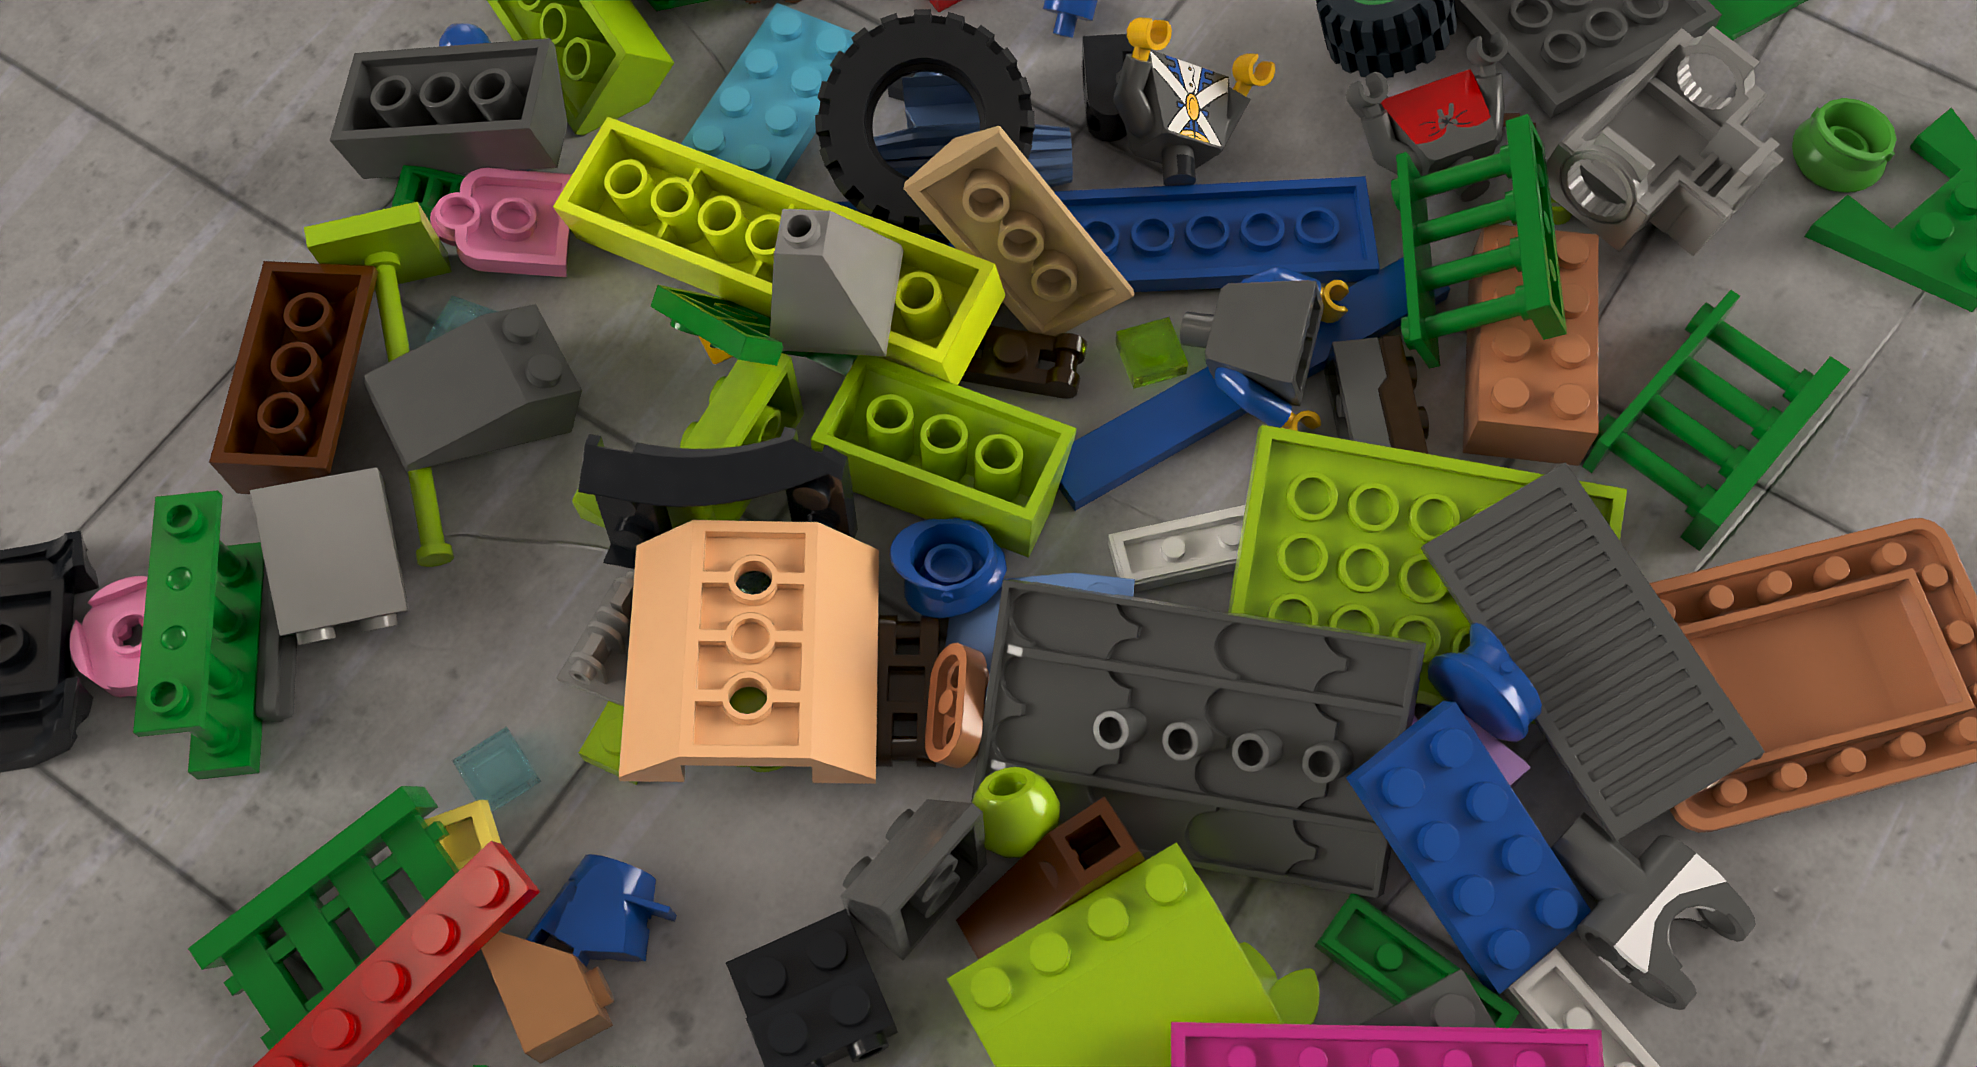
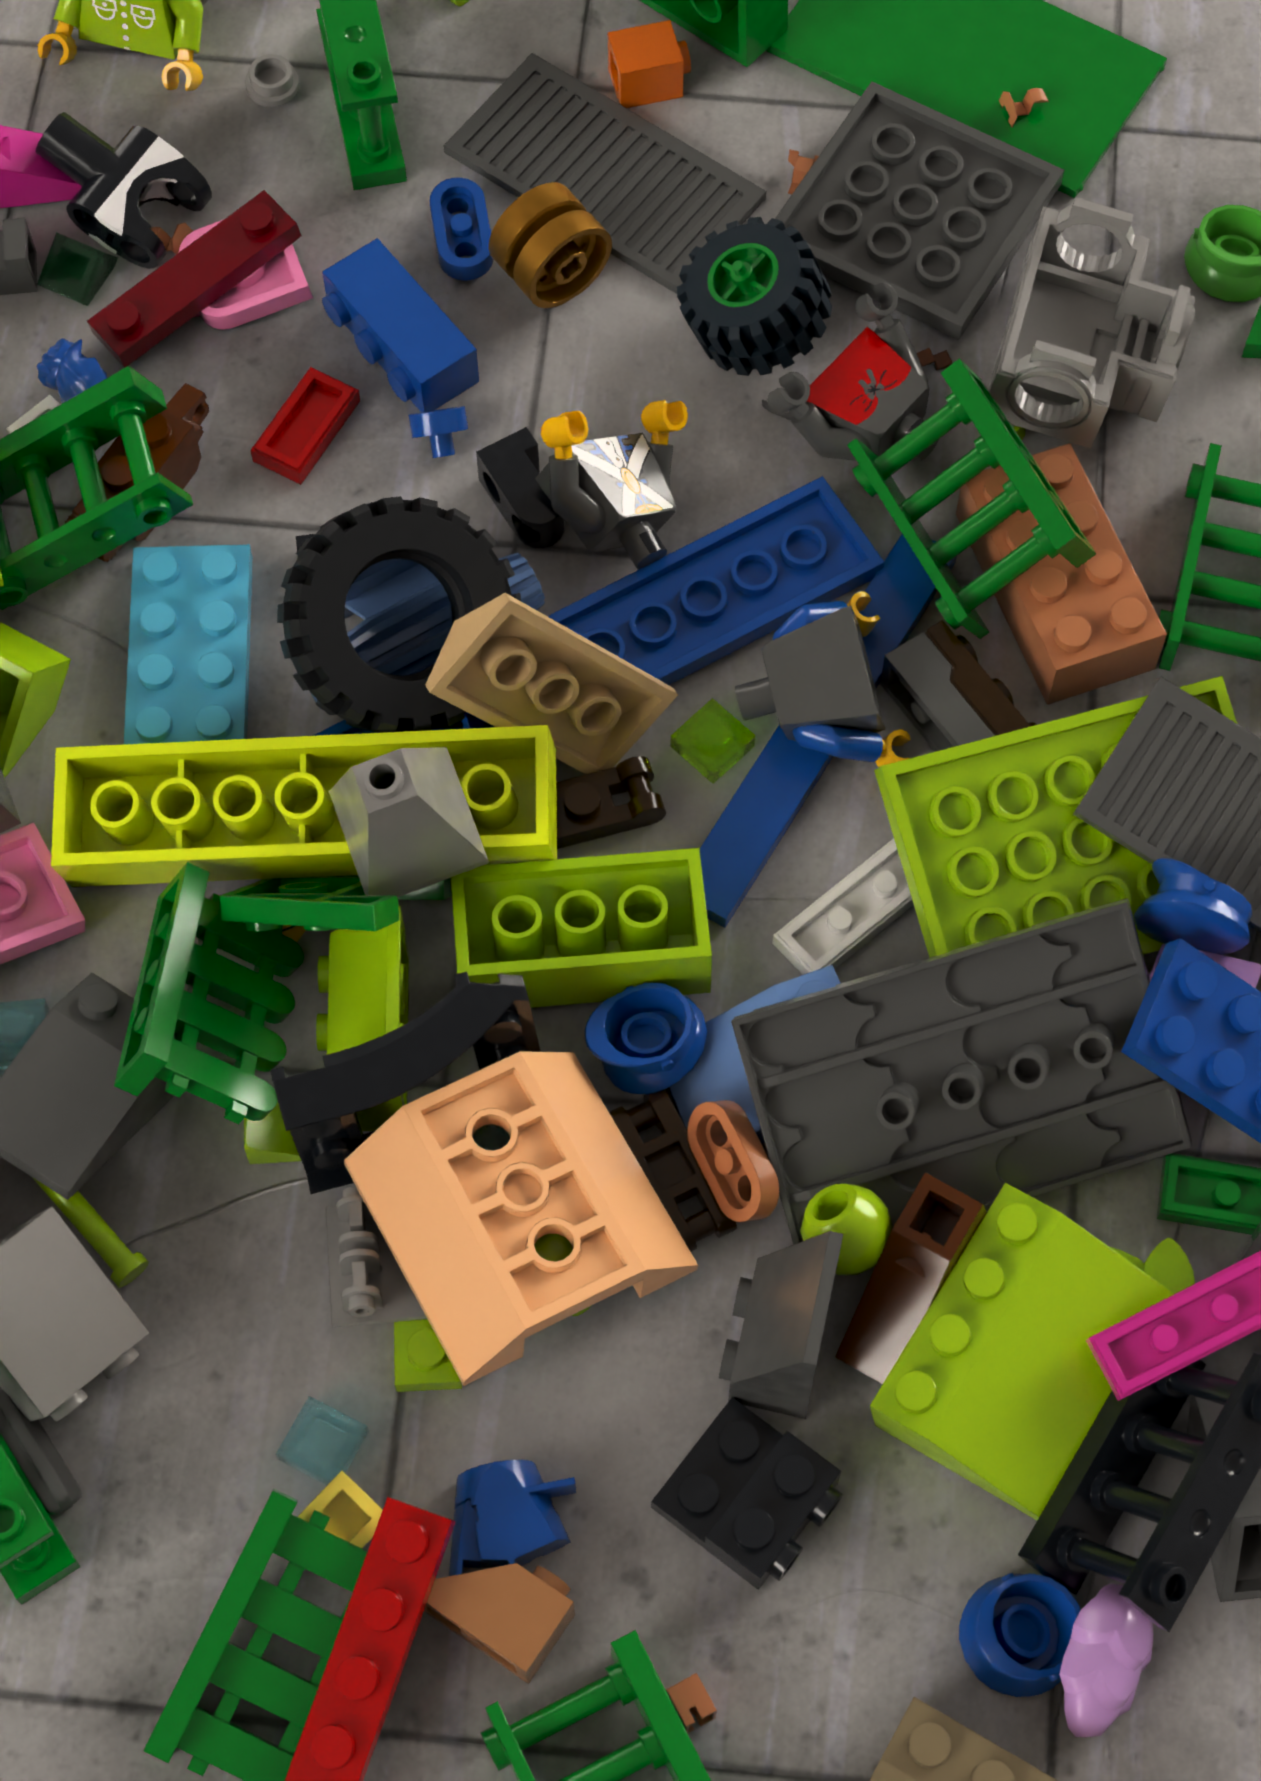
camera: 30 degrees left, 0 degrees up
none -> green fence [114,862,304,1125]

